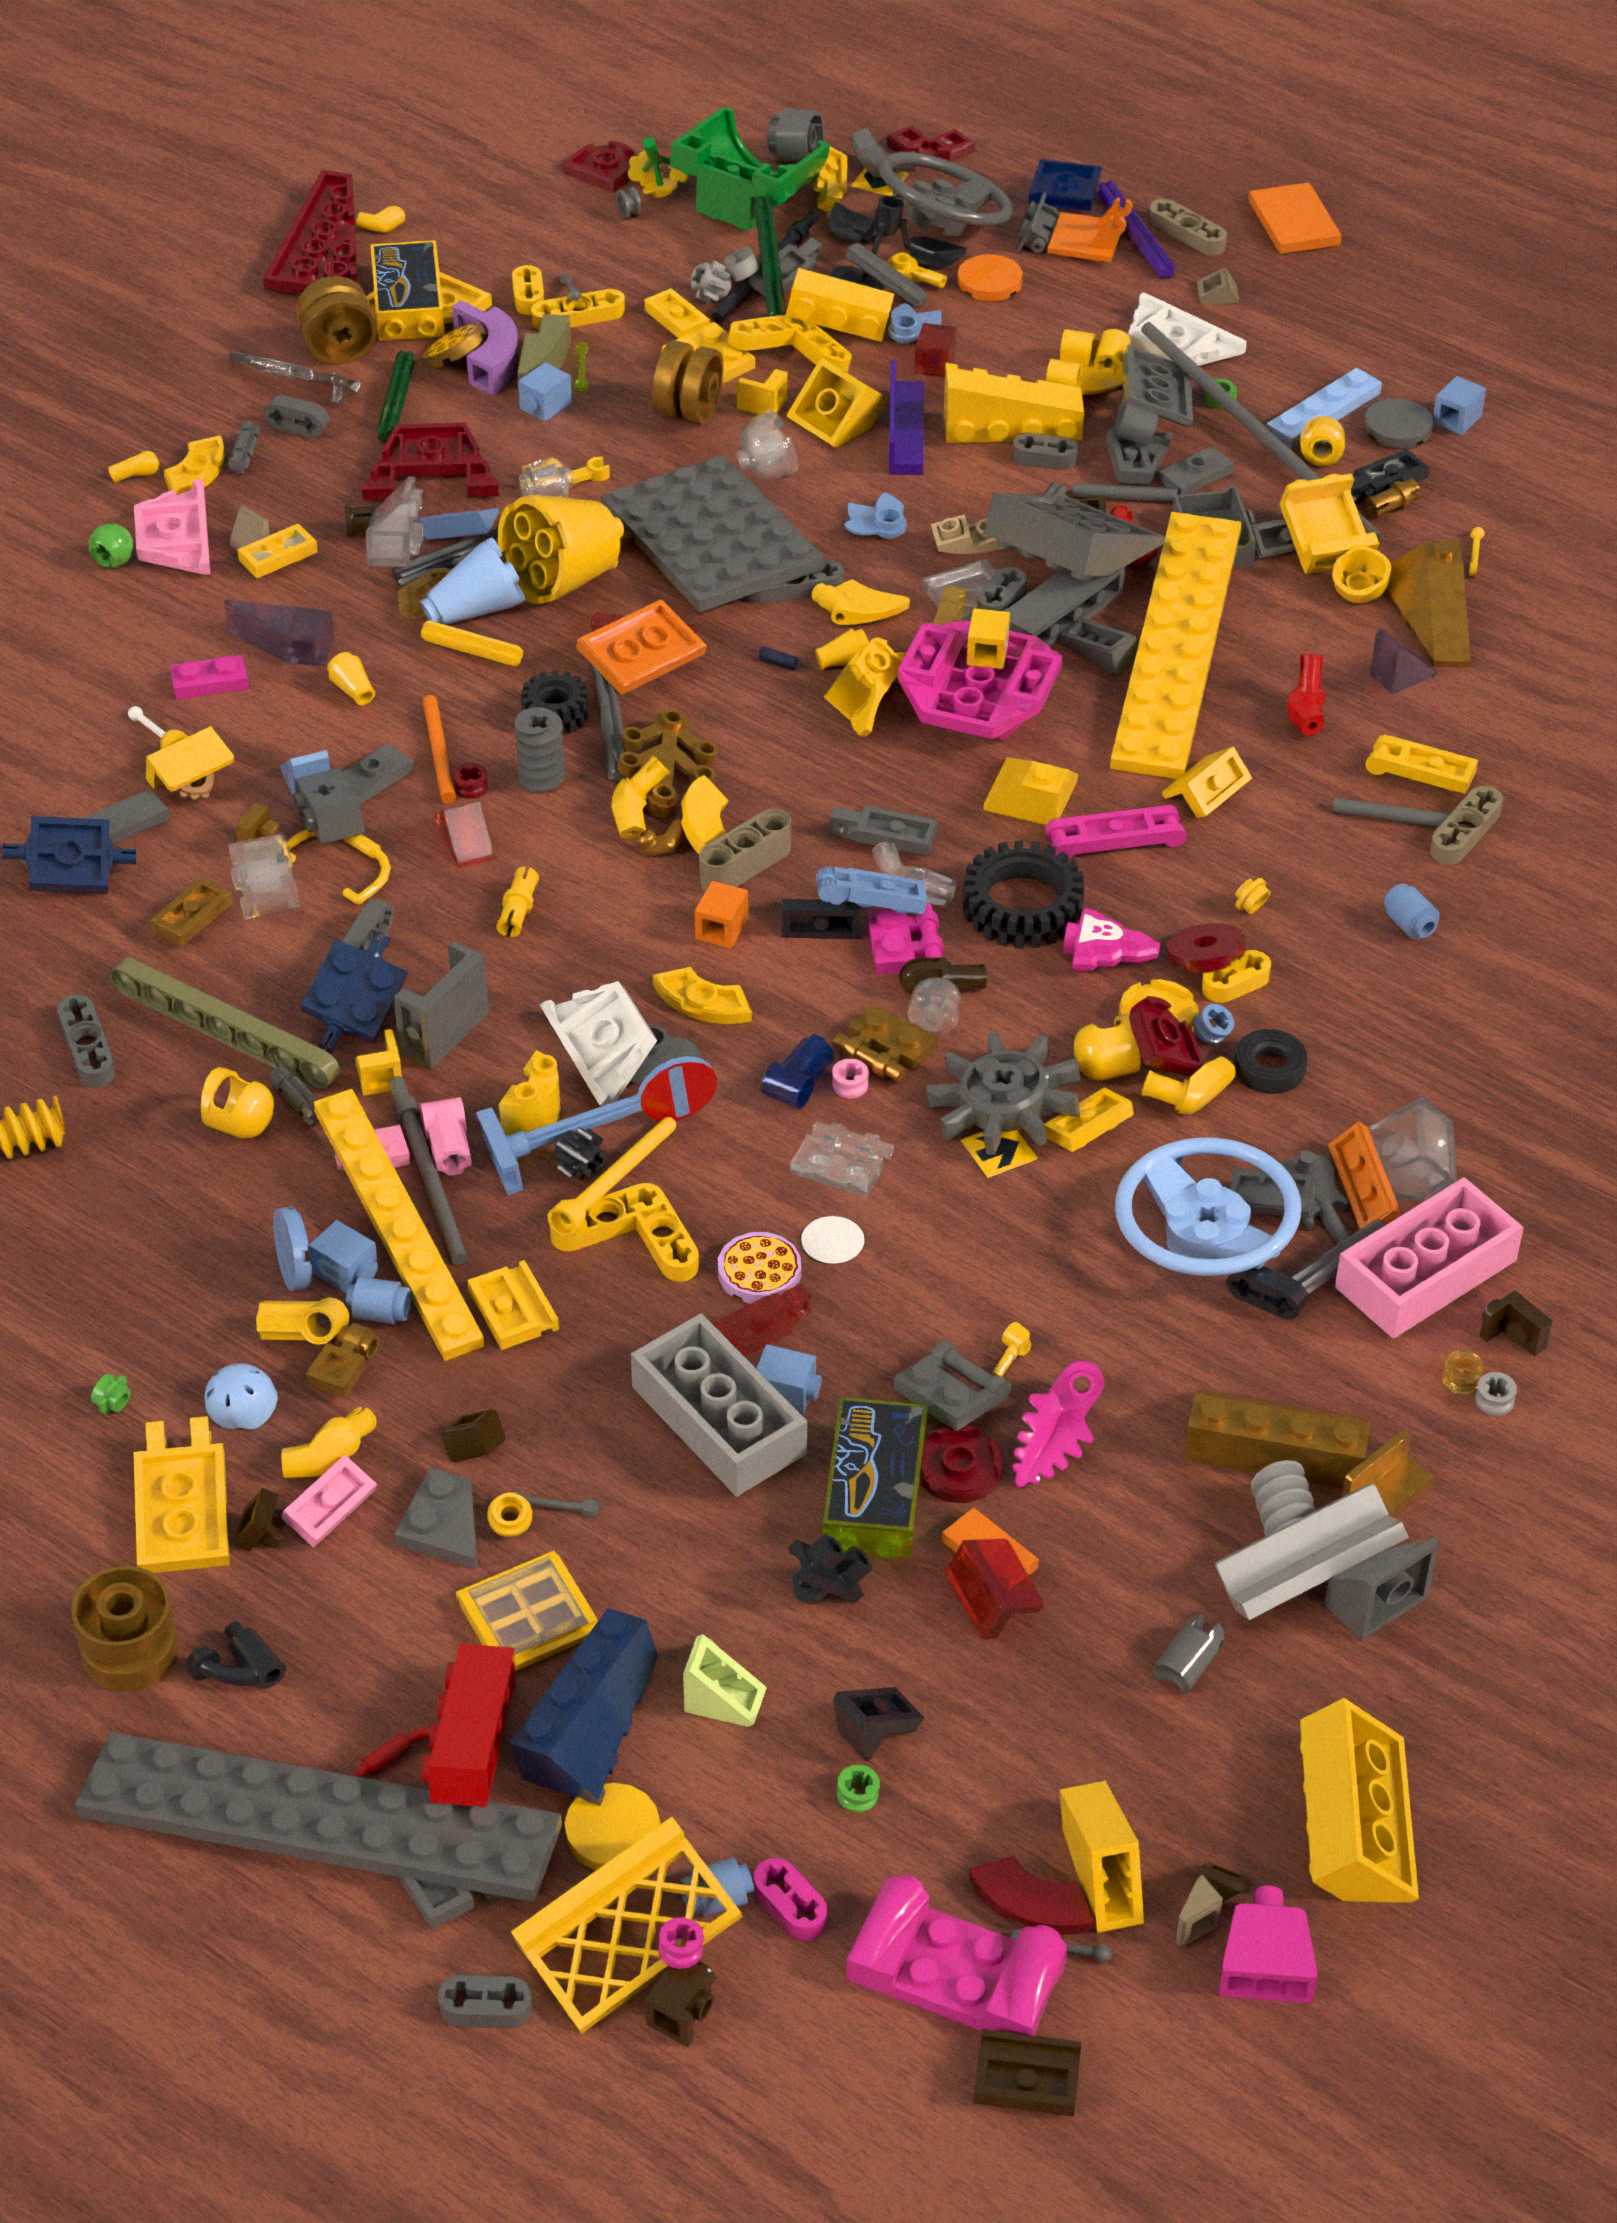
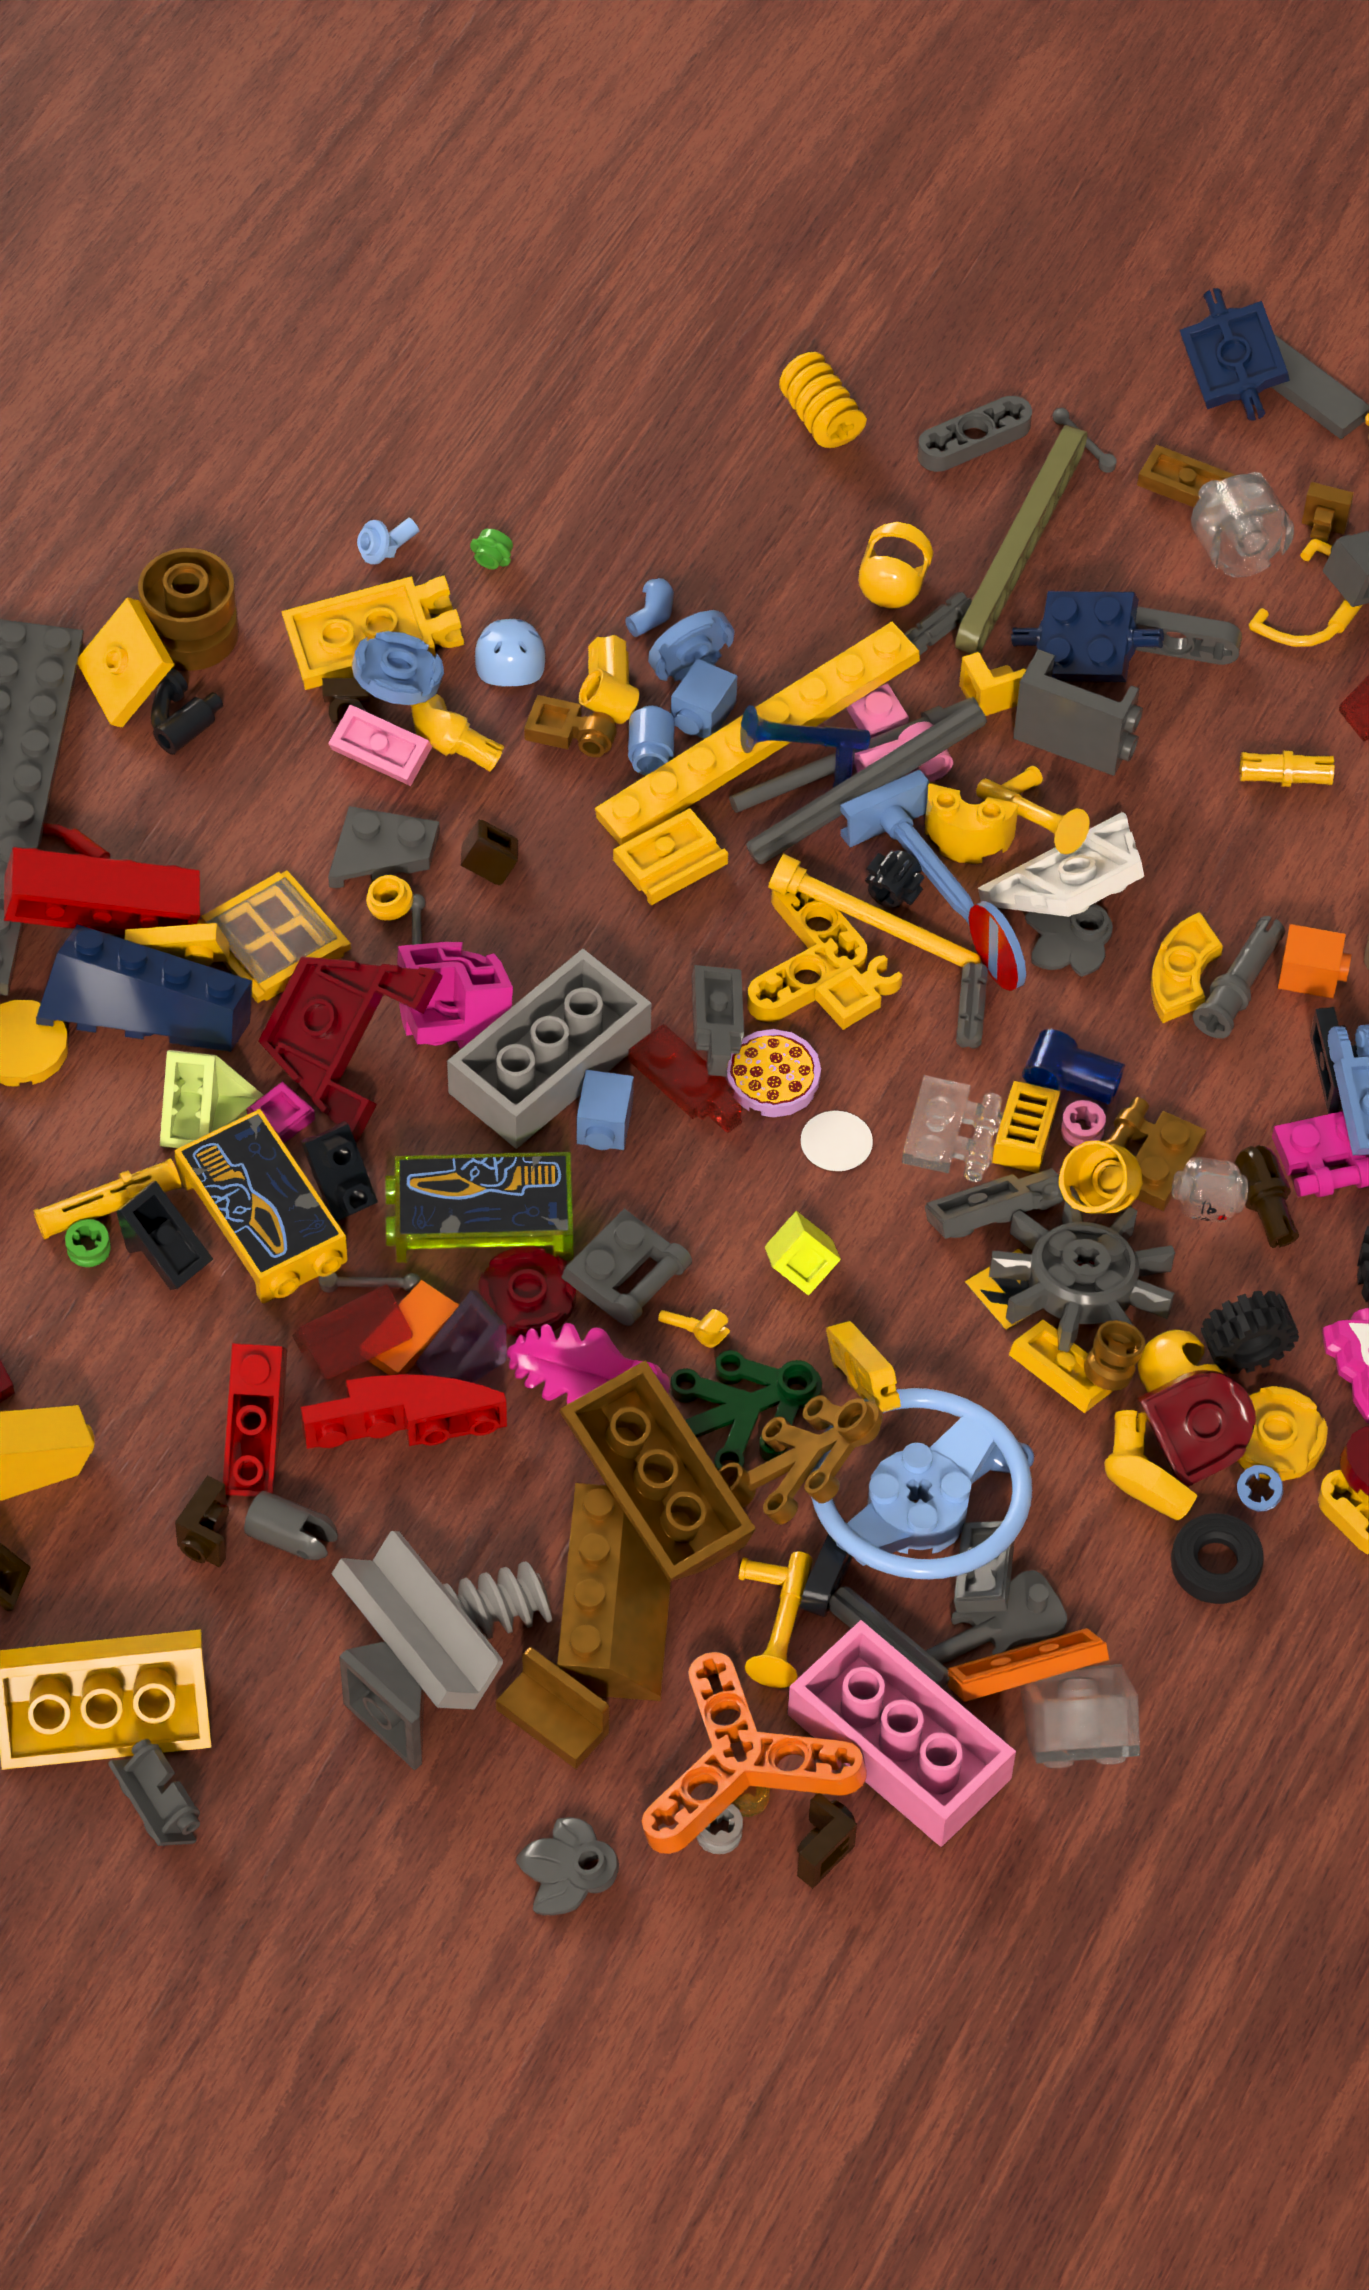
camera: 80 degrees right, 10 degrees up
none -> yellow pin [33,1158,182,1240]
none -> yellow plate [78,597,175,727]
none -> dark grey hinge [108,1739,200,1846]
none -> yellow plate [125,923,230,966]
none -> panel [174,1109,348,1303]
none -> dark brown bracket [175,1475,229,1567]
none -> red slope [223,1343,288,1497]
none -> dark pink tile [246,1081,315,1143]
none -> dark red wing [258,956,443,1143]
none -> red slope [300,1374,507,1449]
none -> dark grey hinge [318,1273,421,1293]
none -> medium blue tile [352,631,444,705]
none -> light blue plate [357,517,420,565]
none -> dark pink brick [397,942,513,1049]
none -> slope [415,1290,507,1383]
none -> dark grey plate [516,1817,619,1915]
none -> pearl gold slope [559,1360,756,1582]
none -> medium blue arm [625,578,674,637]
none -> orange piece [642,1652,867,1854]
none -> dark green plant [671,1350,822,1470]
none -> dark grey hinge [692,965,744,1077]
none -> pearl gold plant [718,1395,883,1525]
none -> yellow piece [739,1551,813,1688]
none -> clear blue piece [740,705,870,788]
none -> dark grey axle [746,702,987,864]
none -> neon yellow panel [765,1211,841,1296]
none -> yellow plate [814,955,903,1030]
none -> yellow piece [826,1321,901,1413]
none -> dark grey hinge [925,1168,1064,1239]
none -> dark grey axle [956,962,988,1049]
none -> yellow piece [976,766,1090,855]
none -> yellow slope [992,1081,1060,1173]
none -> dark grey hinge [1052,408,1117,473]
none -> yellow helmet [1059,1141,1143,1214]
none -> pearl gold wheel [1084,1320,1145,1391]
none -> dark grey pin [1193,916,1285,1039]
none -> black tyre [1201,1291,1299,1374]

